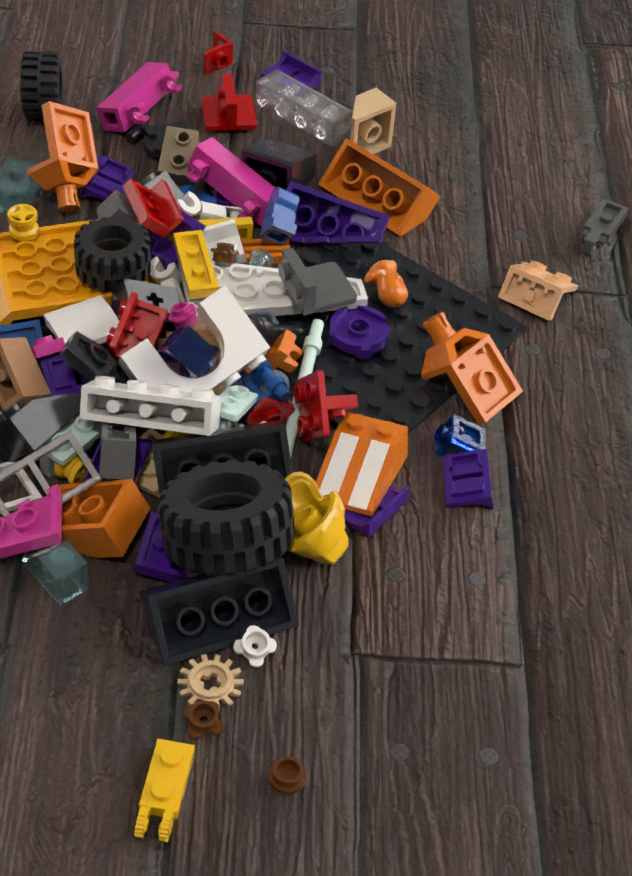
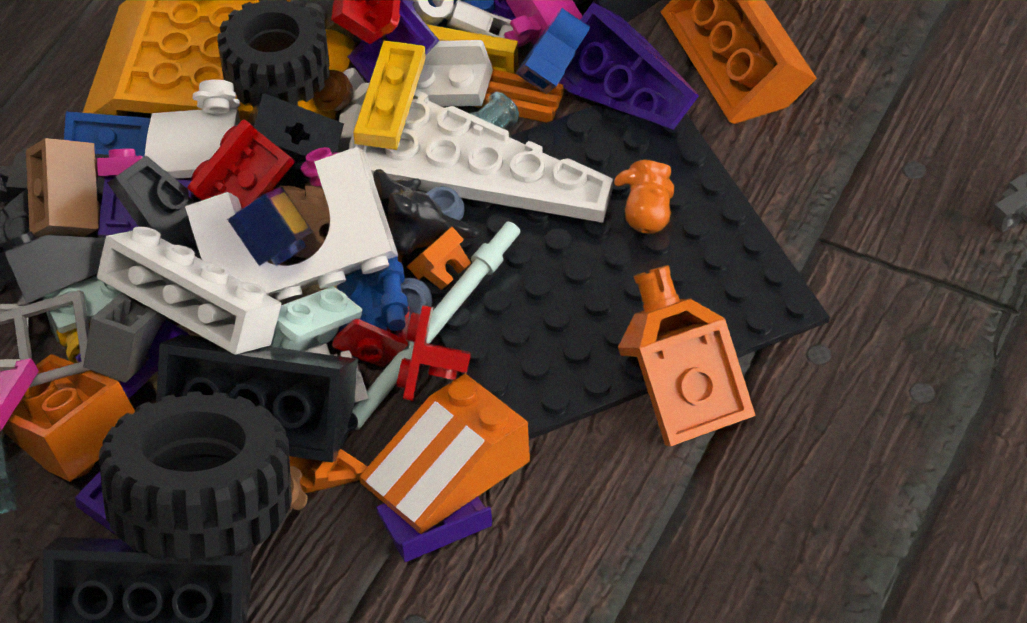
camera: 30 degrees right, 5 degrees up
reddish brown plate [210,242,239,263] -> none
dark grey bracket [278,248,357,316] -> none
yellow head [285,472,348,565] -> none
dark purple plate [329,305,390,359] -> none
clear blue bracket [434,414,486,457] -> none
dark purple piece [443,449,494,510] -> none
light nougat bracket [498,260,578,321] -> none
none -> white plate [193,80,240,114]
none -> reddish brown plate [313,70,353,112]

